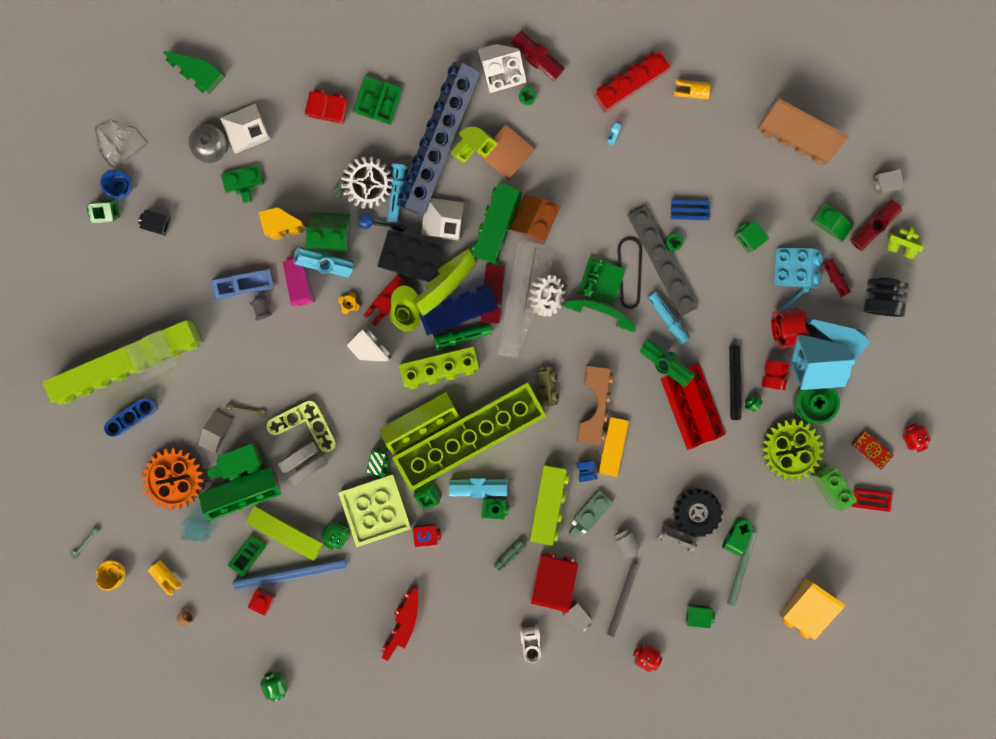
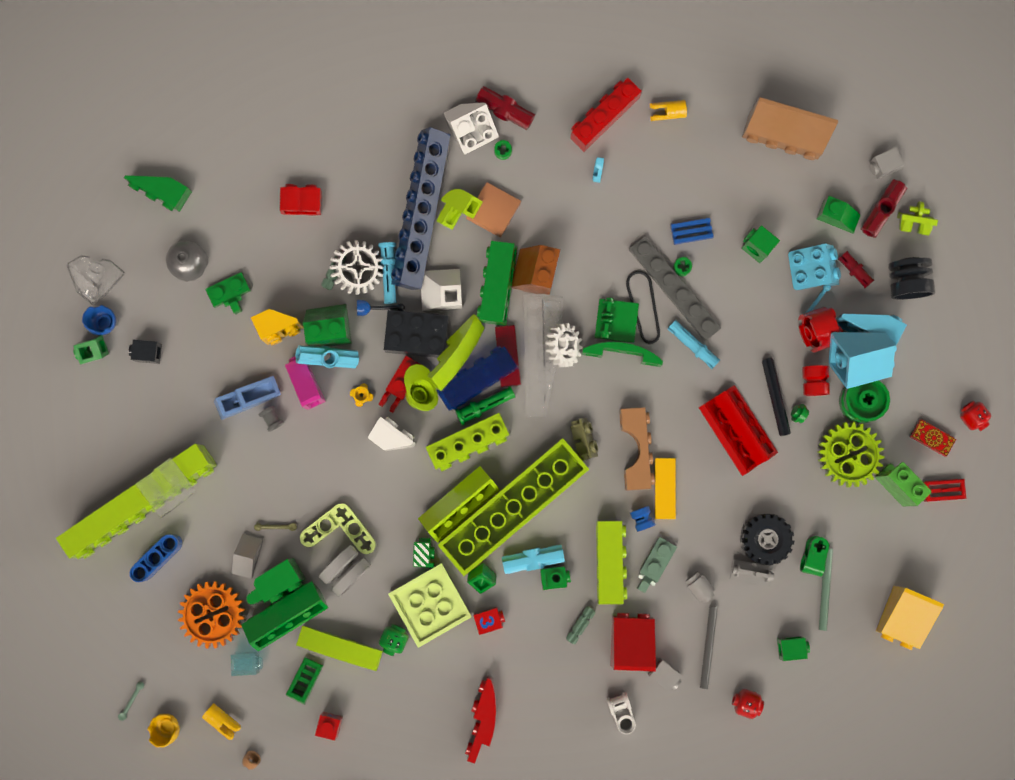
camera: 15 degrees left, 5 degrees down
white slope [220,103,270,154] -> none
medium blue axle [233,558,346,590] -> none
green slope [352,76,403,125] -> none
green piece [639,339,695,387] -> none

